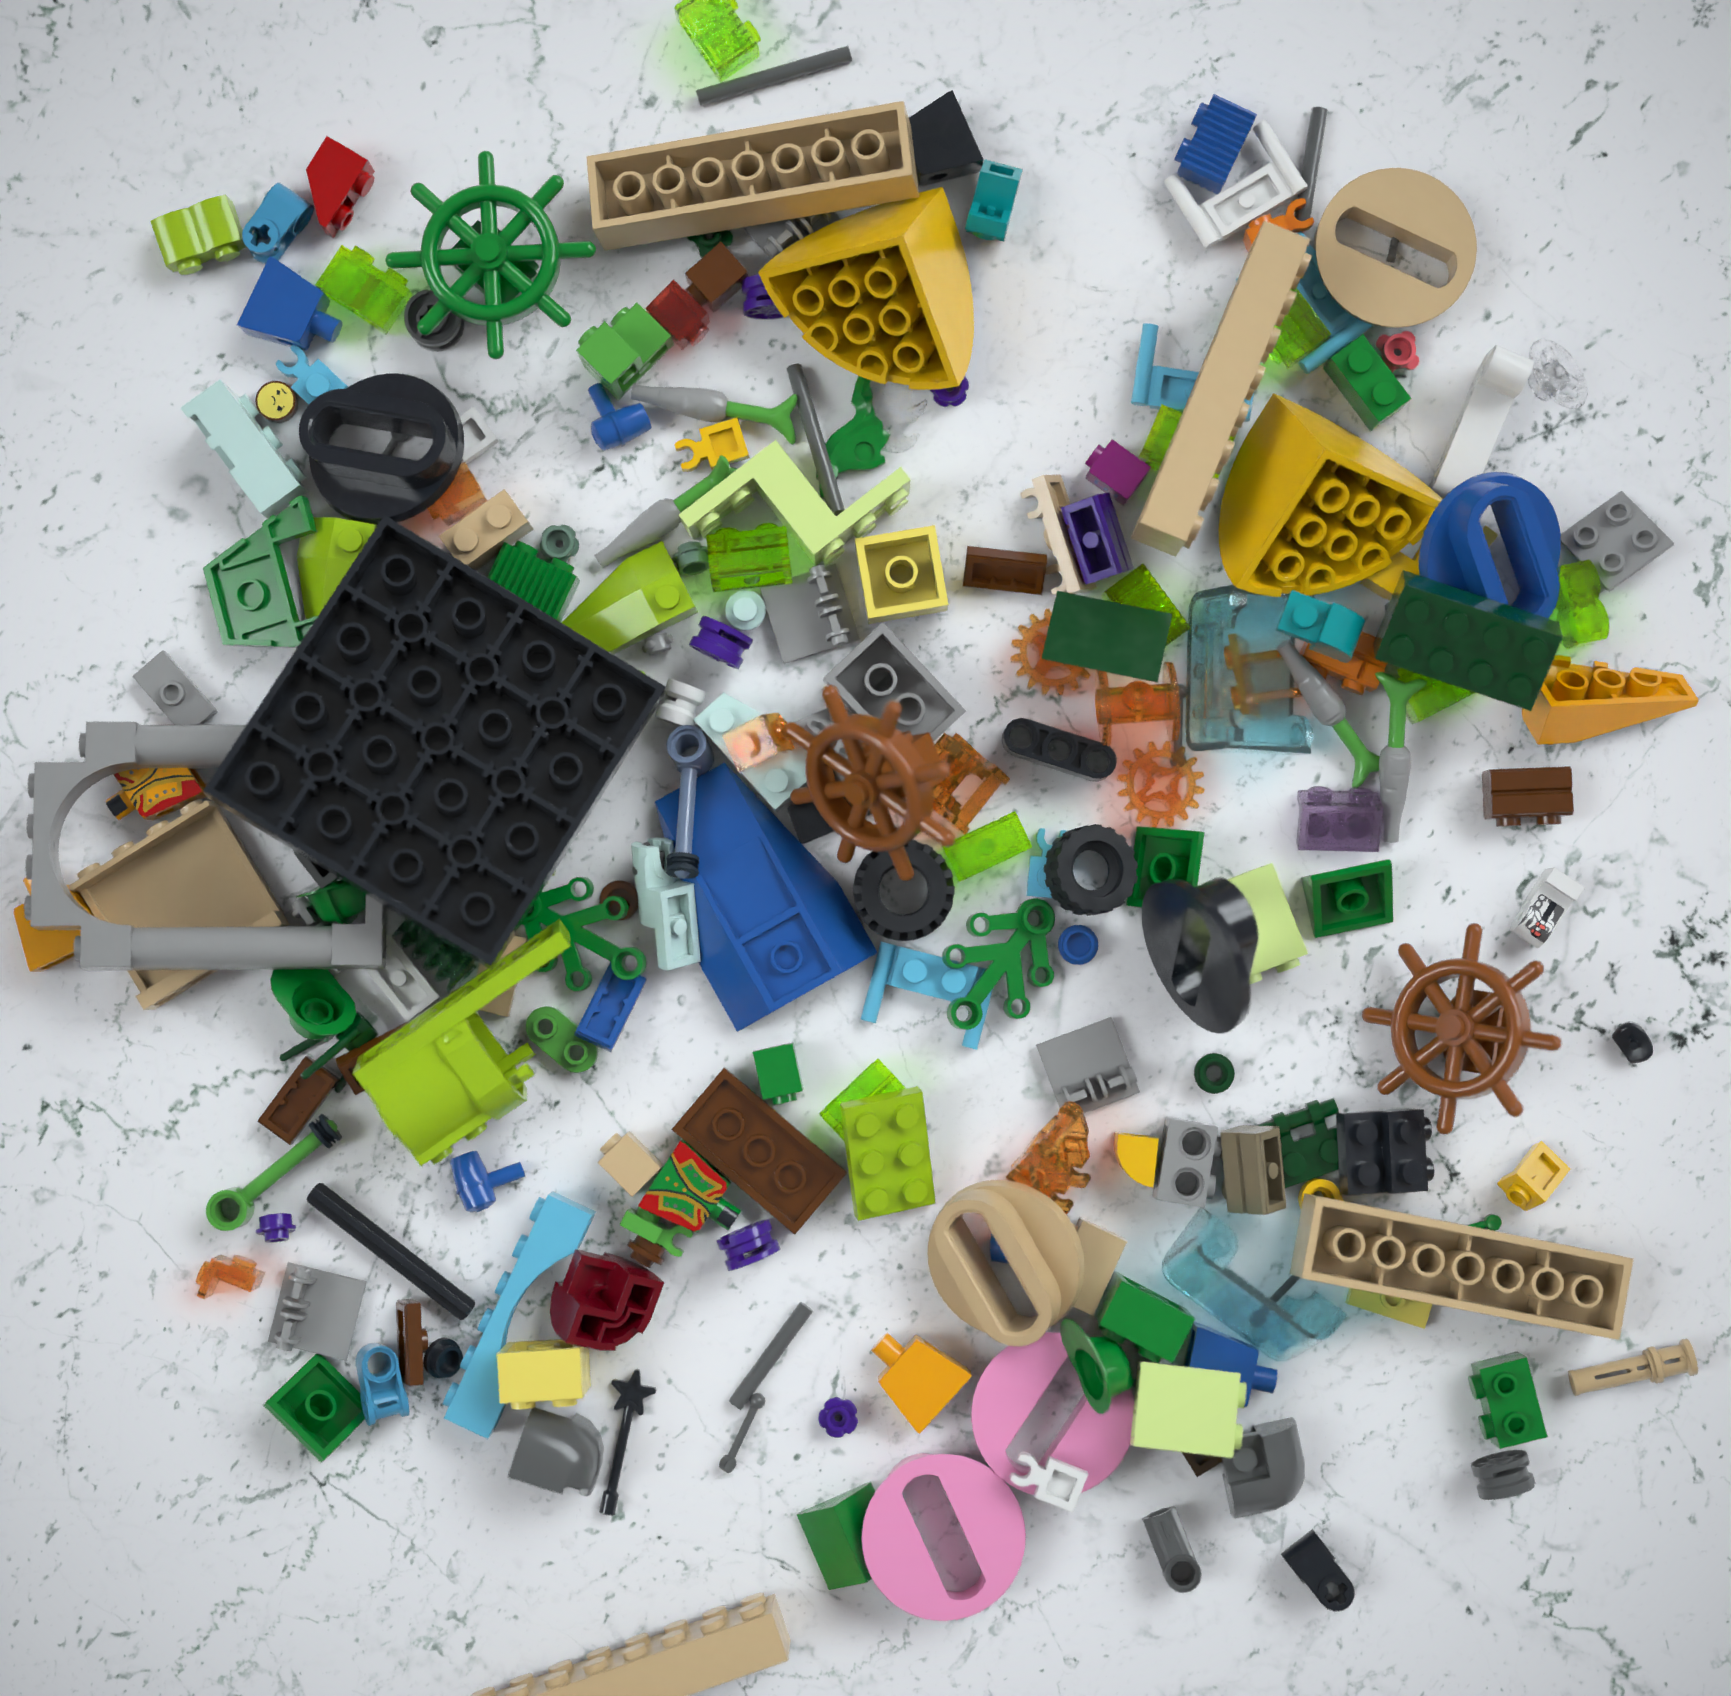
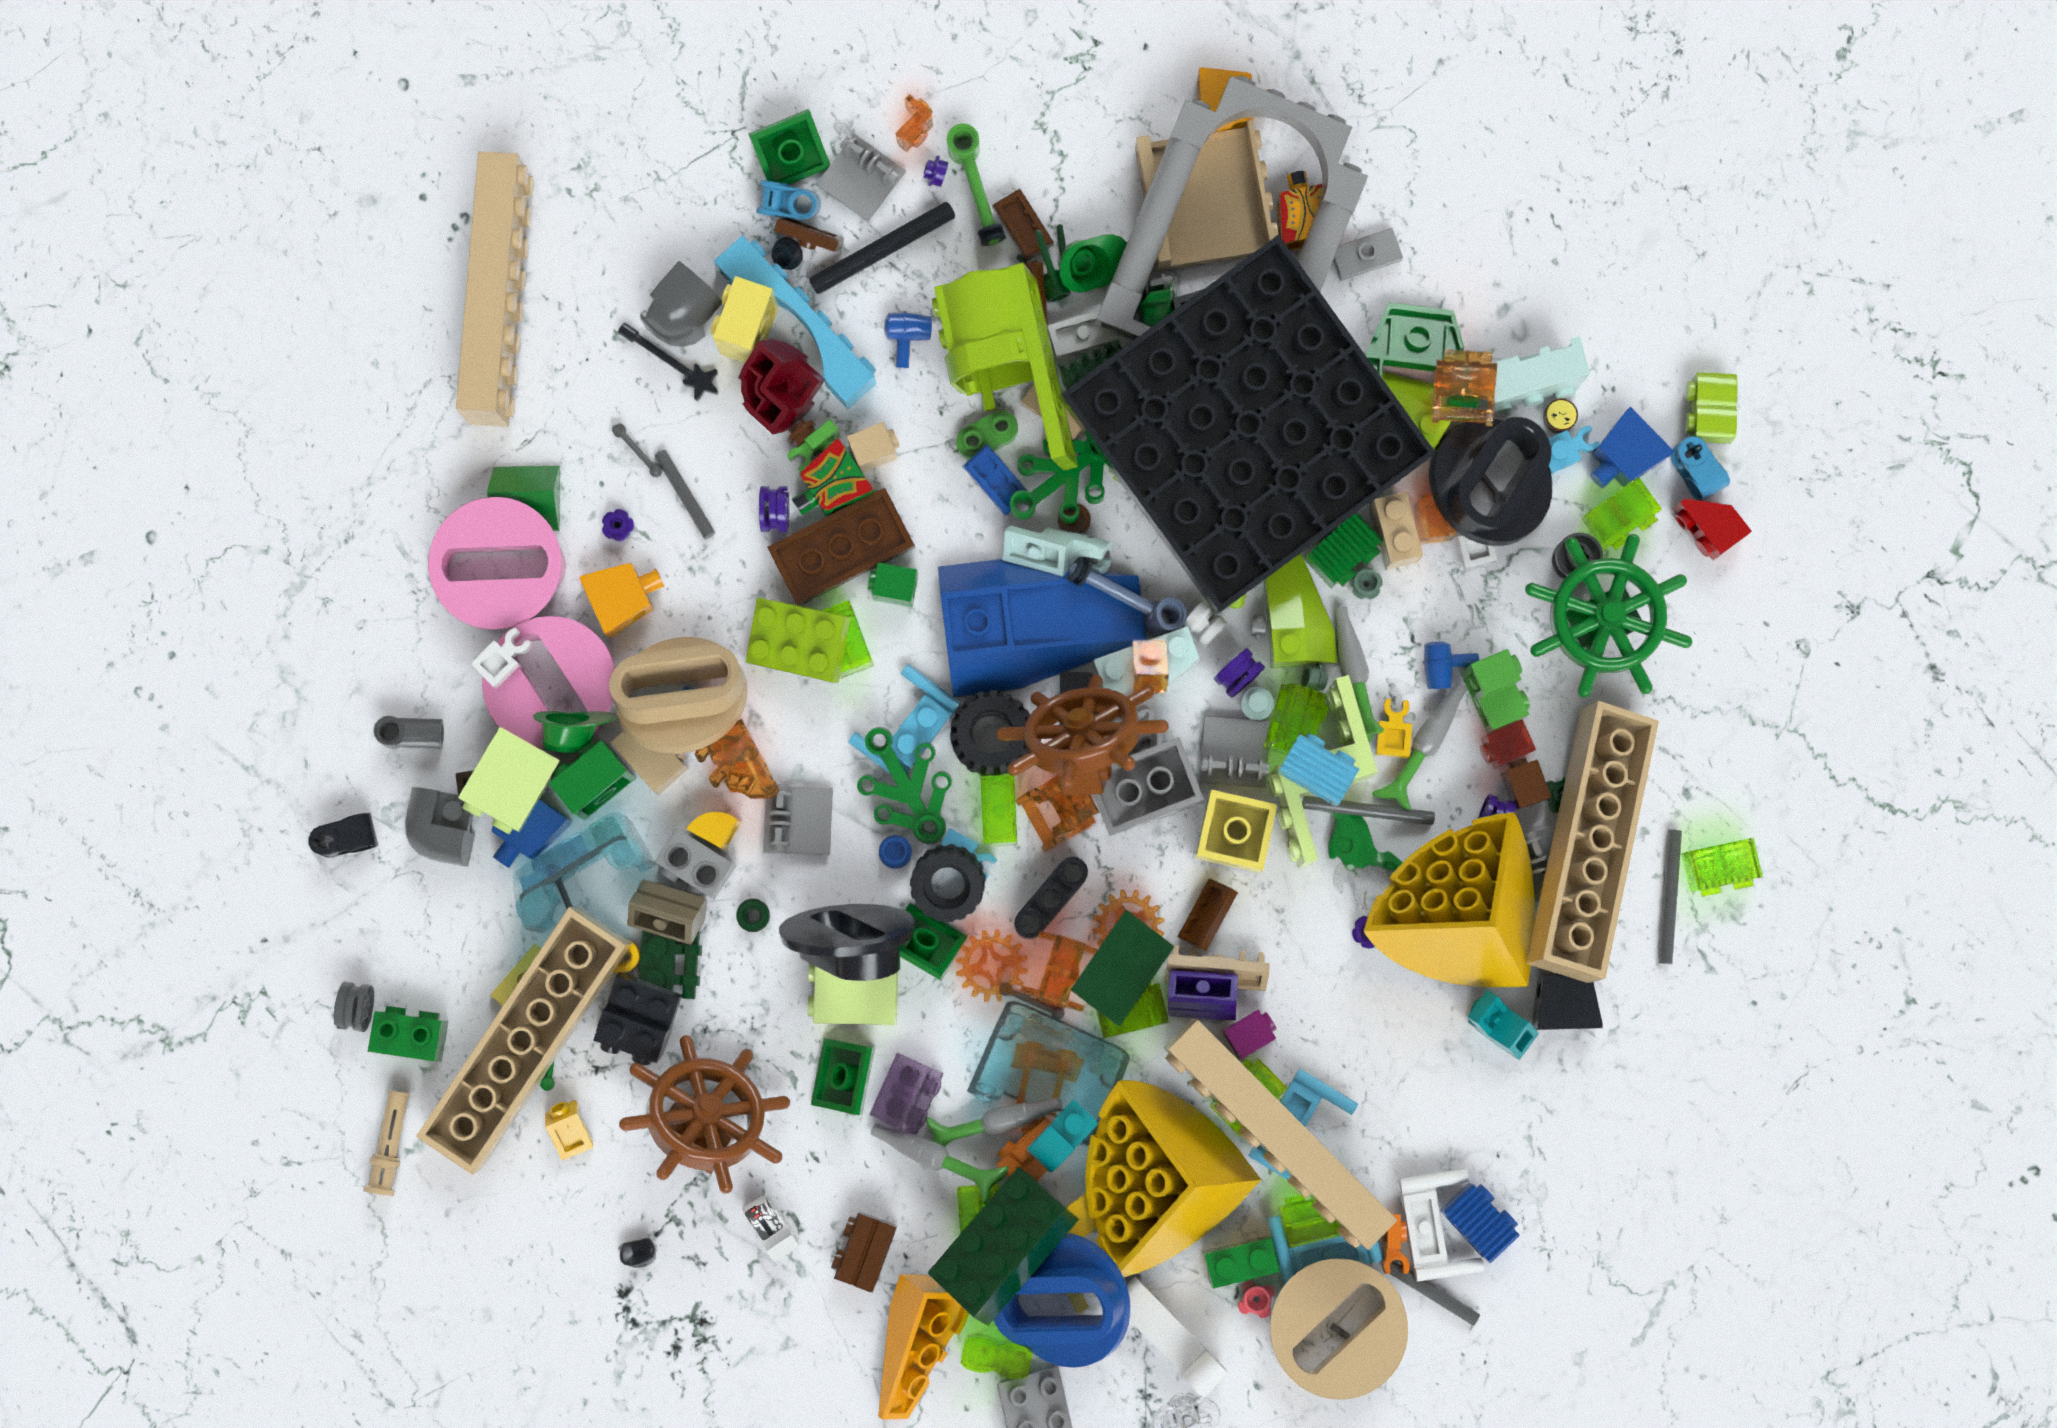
camera: 110 degrees right, 5 degrees down
none -> medium azure brick [1277,733,1359,807]
none -> clear orange piece [1432,349,1497,427]

